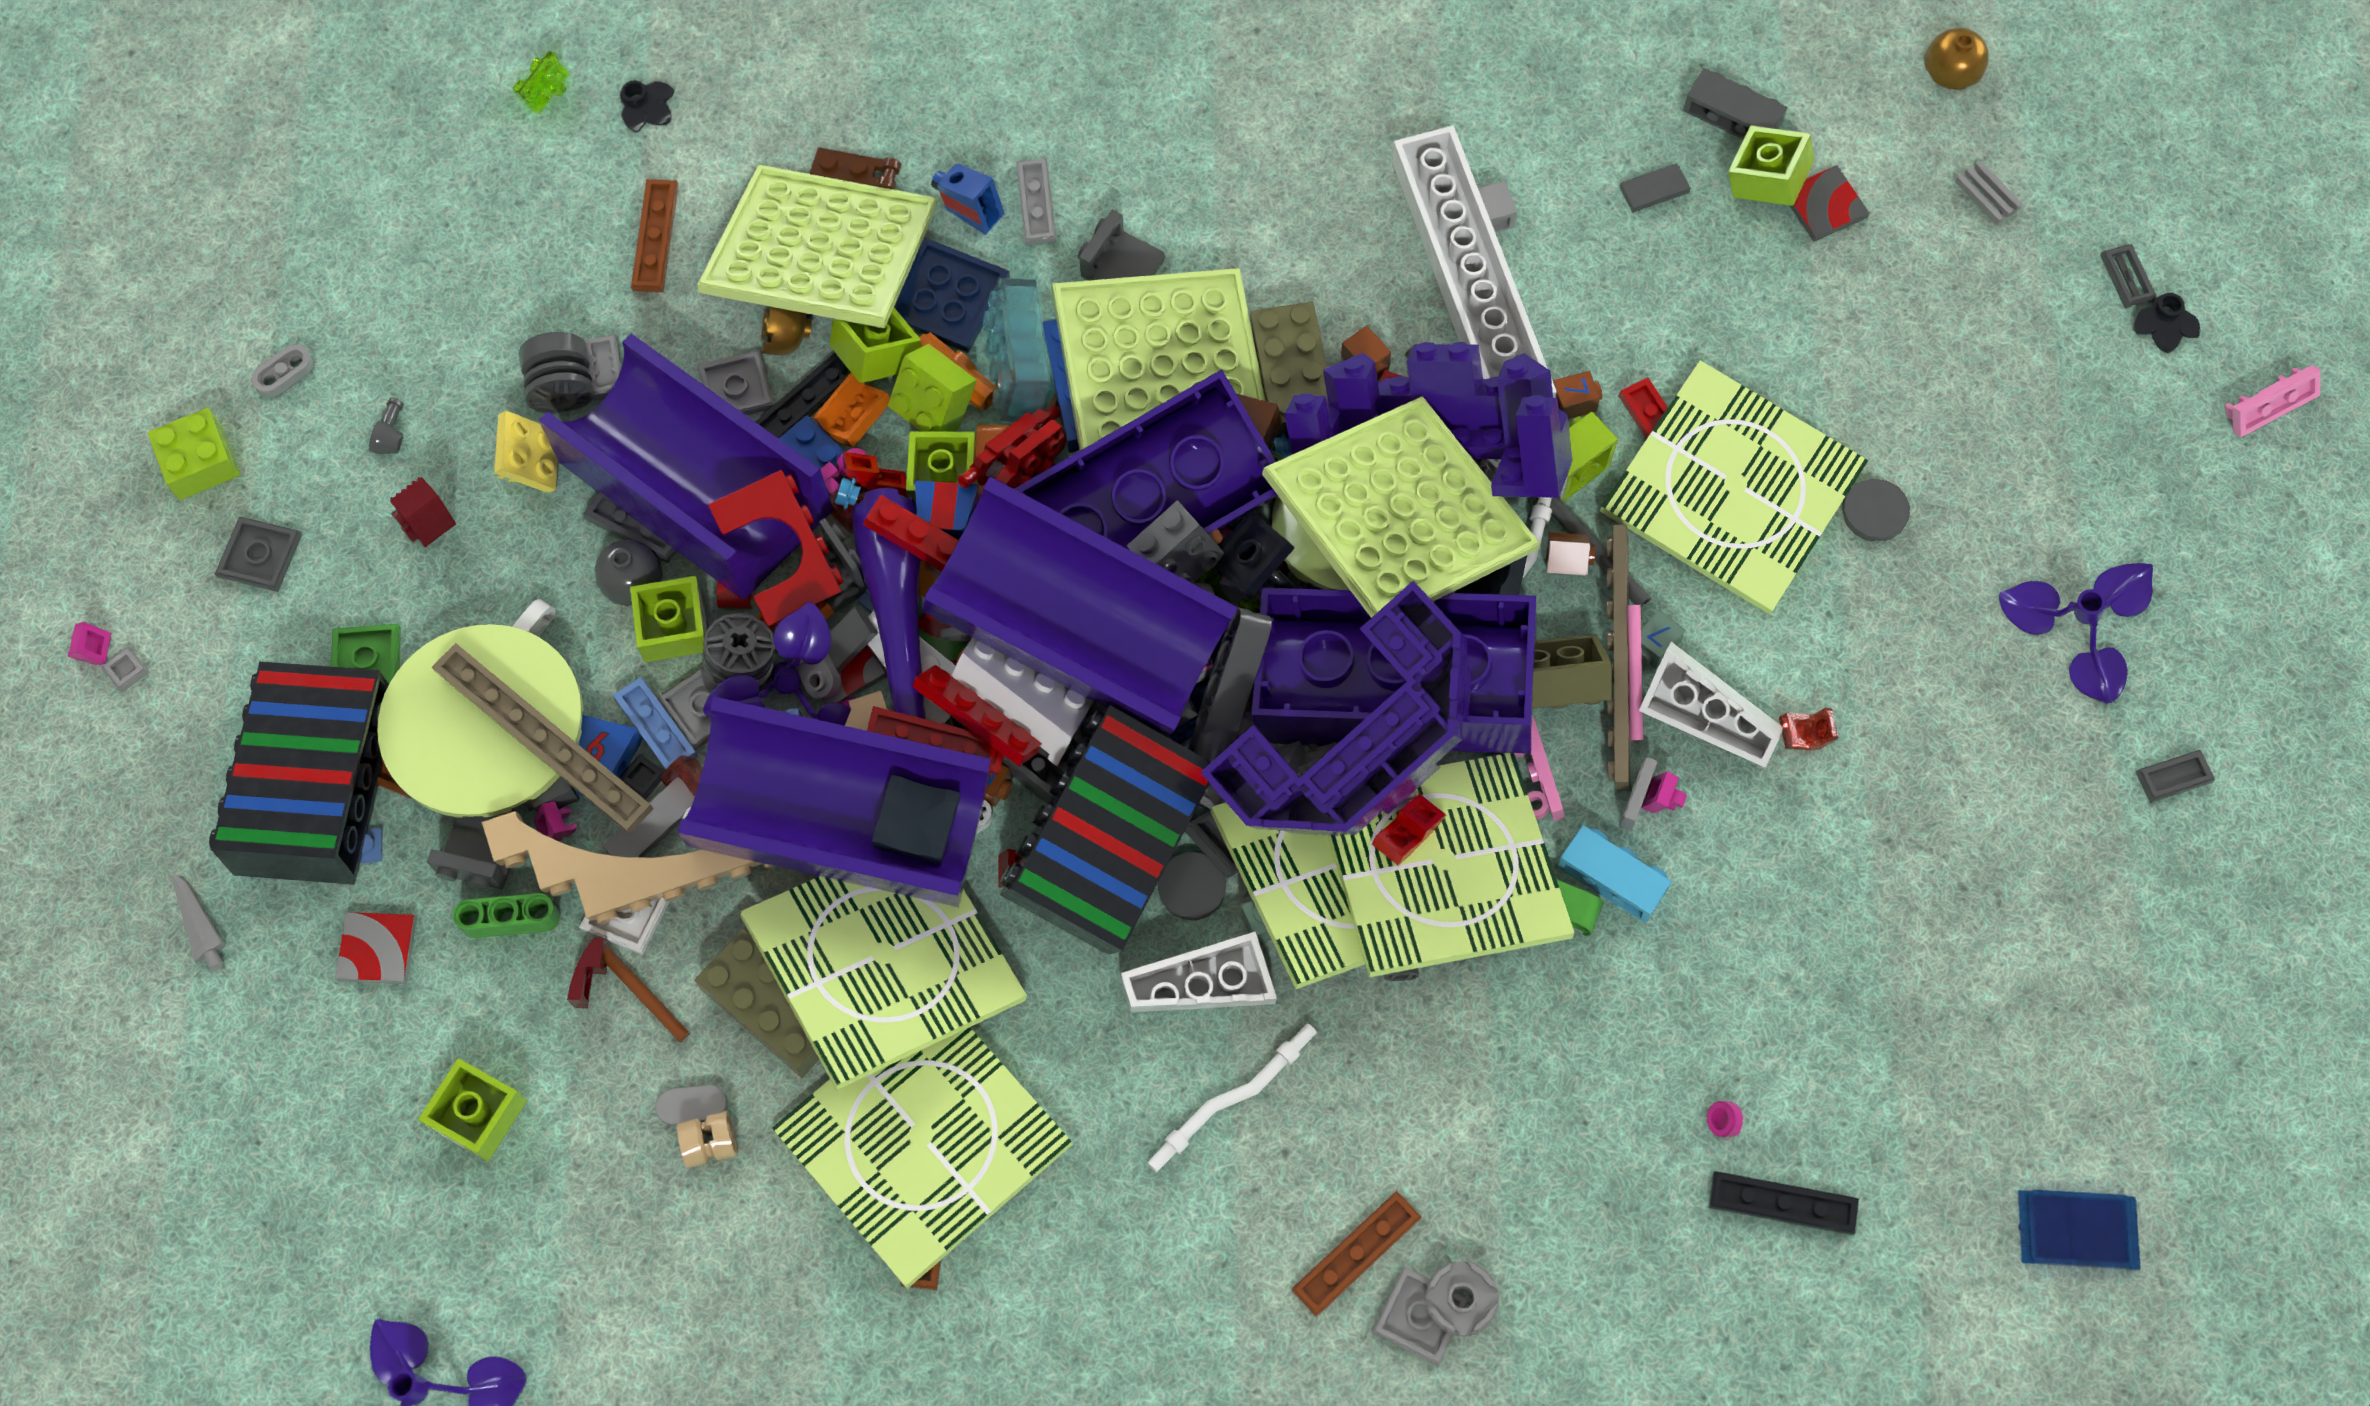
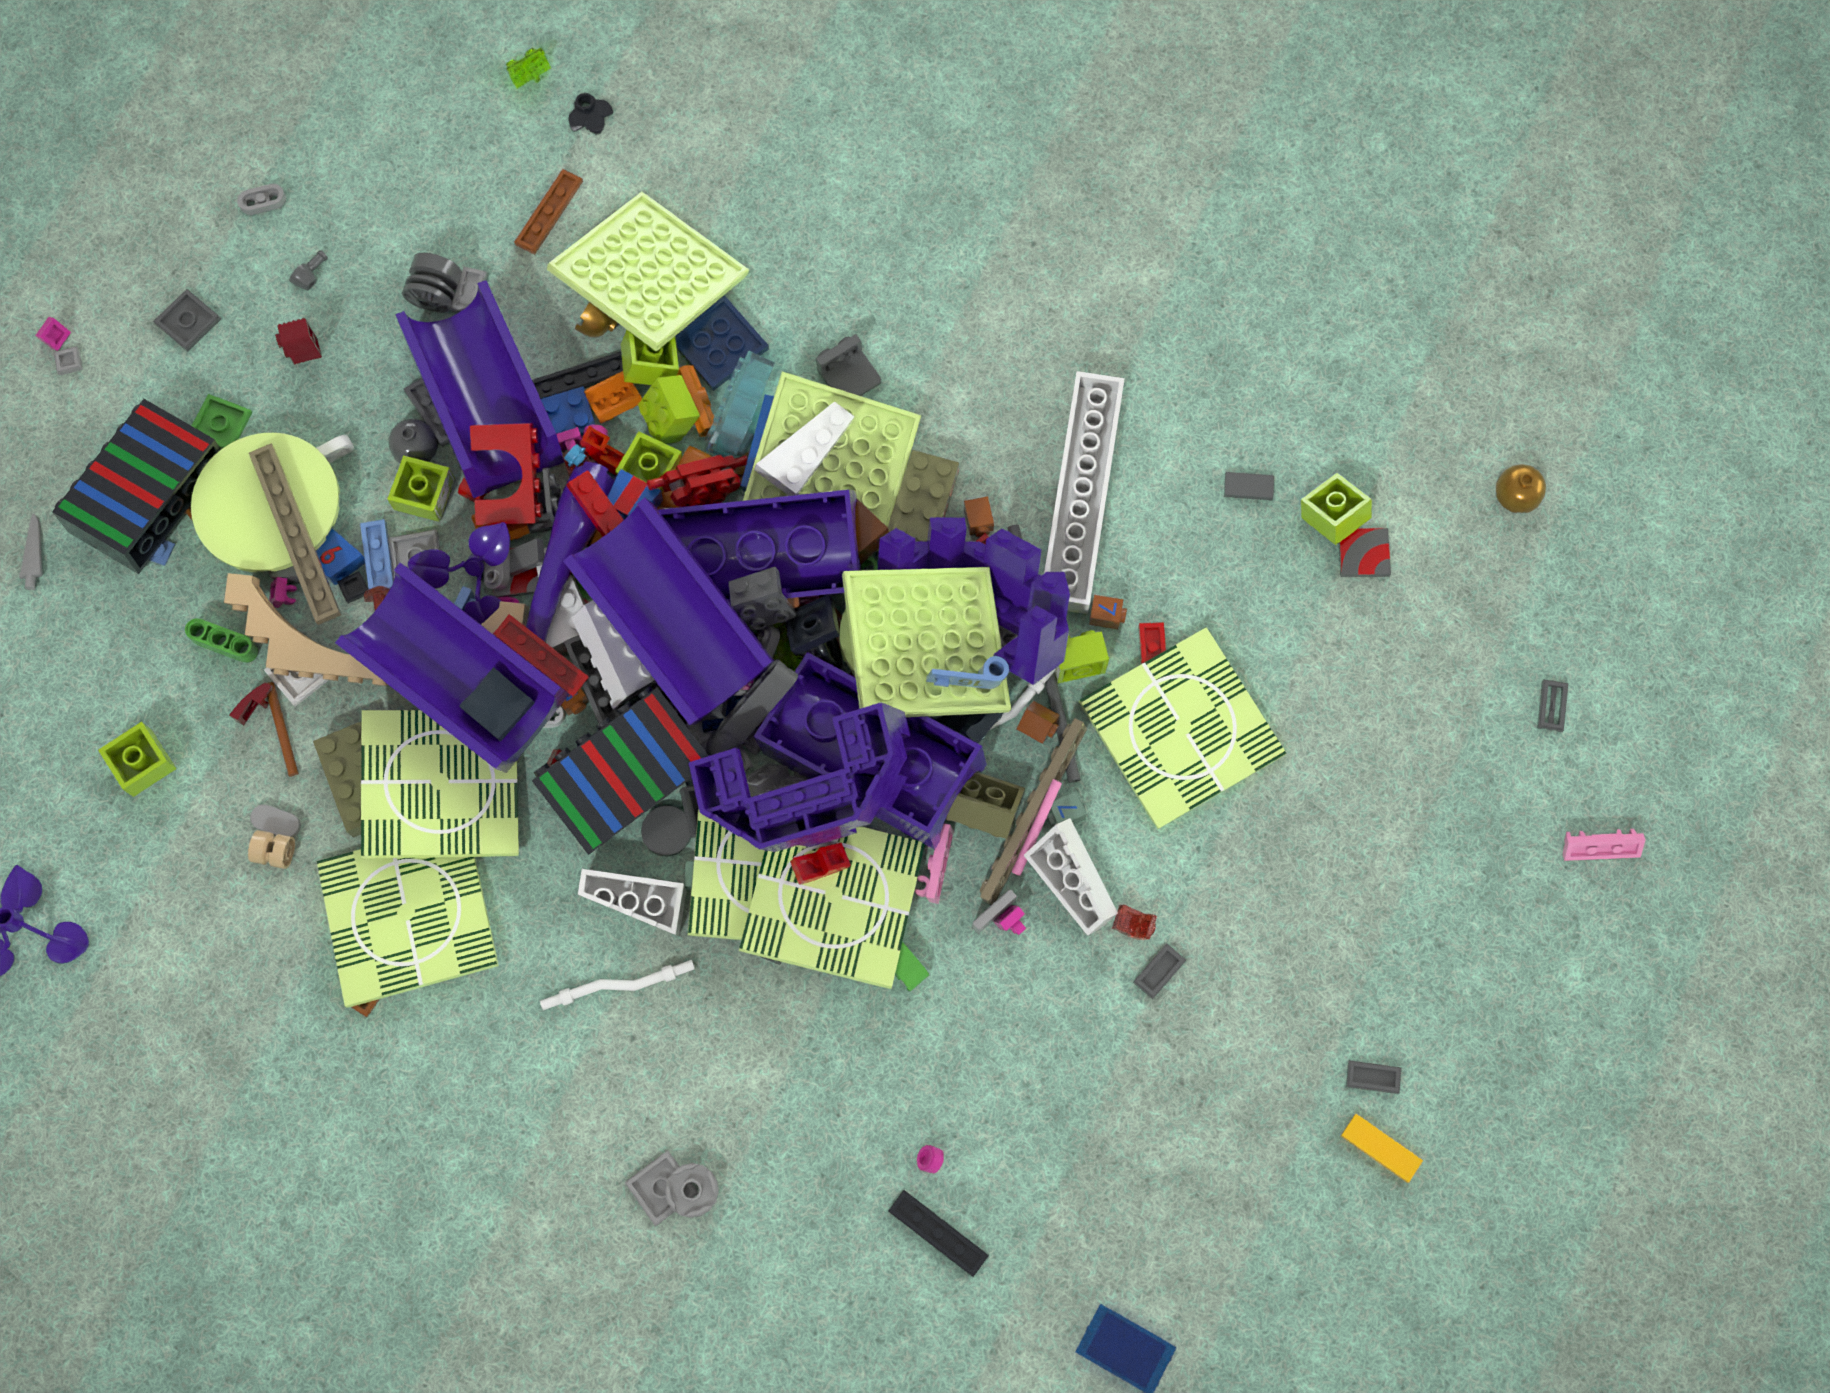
camera: 25 degrees right, 5 degrees up
lime brick [147,407,241,500] -> none
tile [335,912,417,984] -> none
dark grey bracket [427,816,510,890] -> none
light yellow plate [494,410,558,492] -> none
light grey tile [602,776,696,858] -> none
light grey tile [697,350,773,415] -> none
dark grey wheel [701,613,775,692] -> none
reddish brown plate [810,147,902,190] -> none
red plate [912,665,1042,766] -> none
blue torso [931,163,1005,235] -> none
light grey tile [1016,158,1057,245] -> none
dark orange tile [1291,1191,1422,1317] -> none
light grey brick [1478,181,1518,232] -> none
medium azure brick [1557,825,1672,923] -> none
dark grey brick [1683,68,1788,140] -> none
dark grey tile [1843,479,1910,542] -> none
light grey tile [1955,161,2023,225] -> none
dark purple plant [1999,563,2153,704] -> none
black plate [2134,293,2200,353] -> none
none -> white wedge [754,402,854,496]
none -> medium blue door [926,656,1009,689]
none -> dark grey tile [1133,943,1186,999]
none -> yellow tile [1341,1114,1423,1183]

